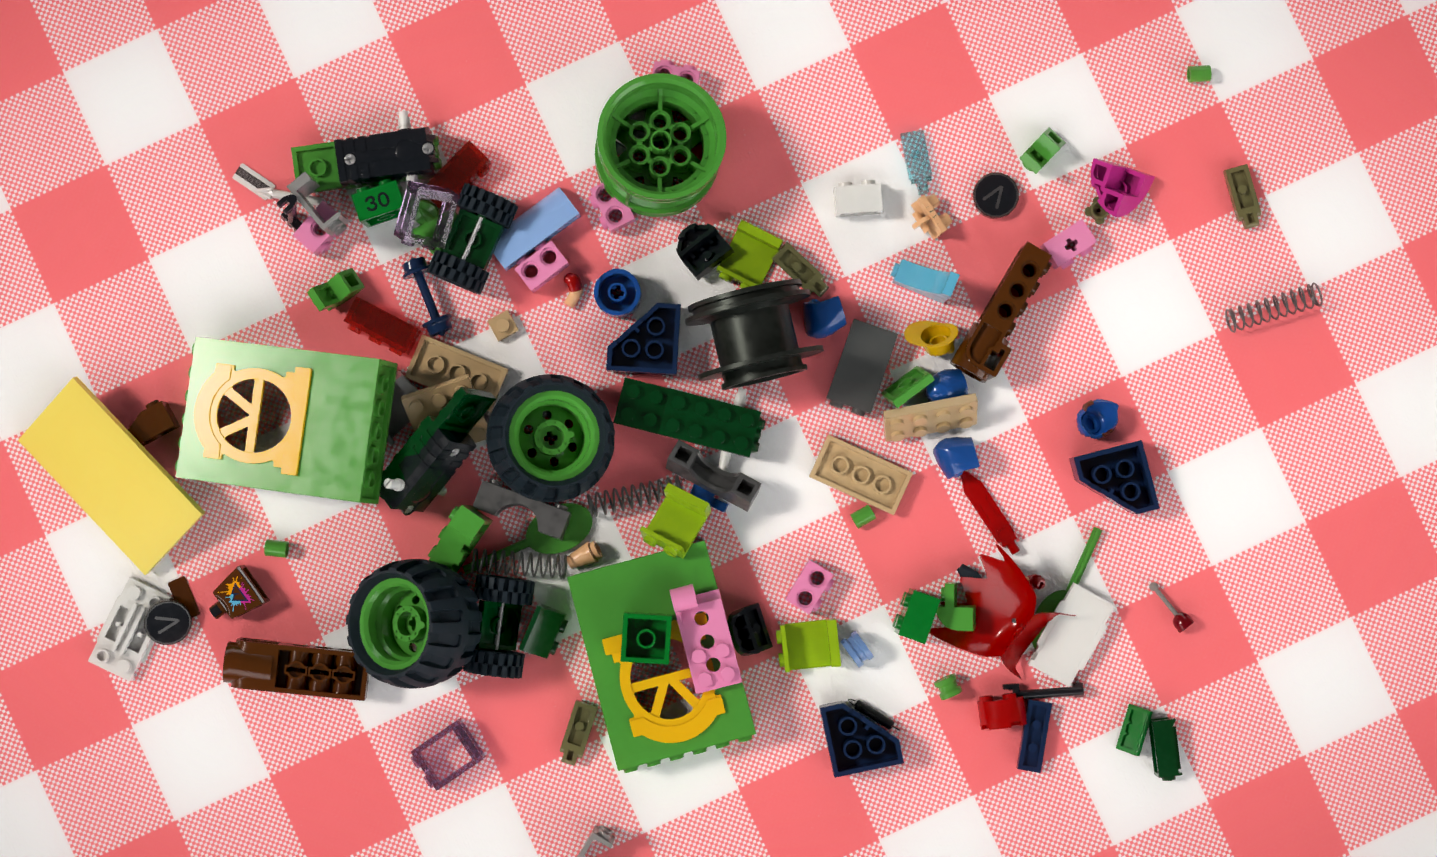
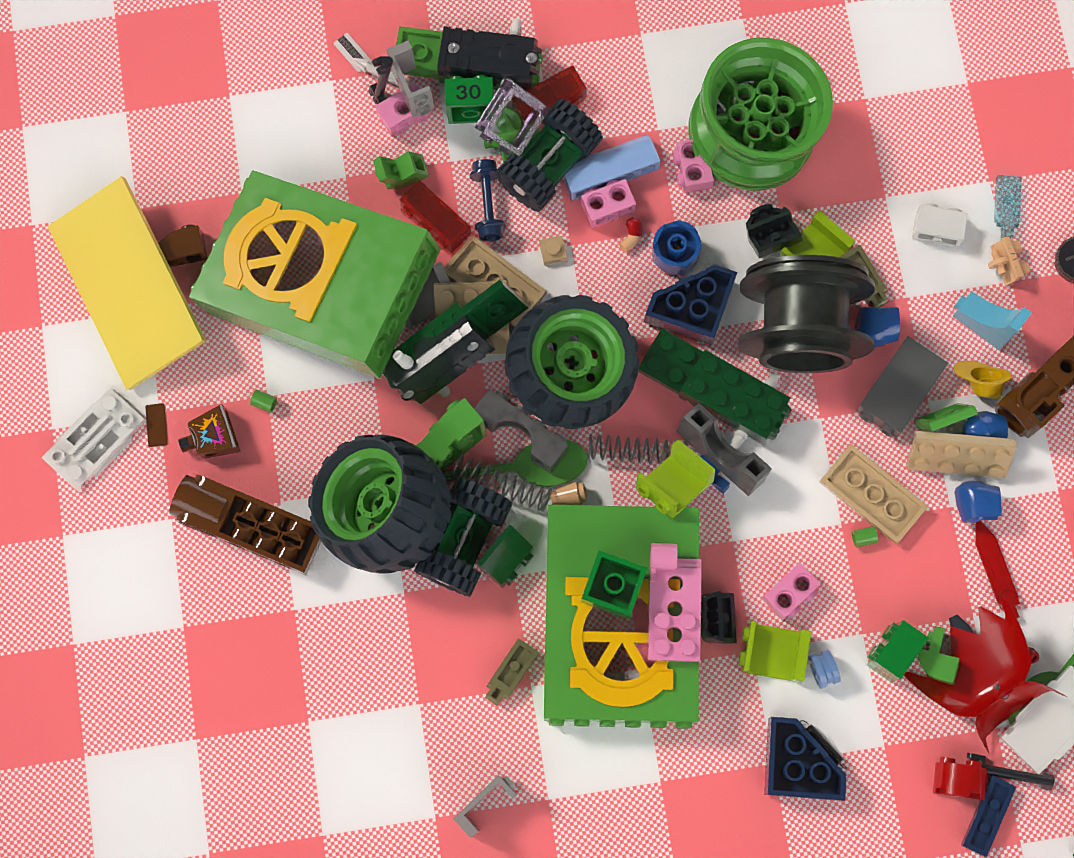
camera: 20 degrees right, 10 degrees down
black tile [144,598,192,645] -> none
clear purple window [411,718,486,791] -> none
bright green wheel [934,673,962,700] -> none

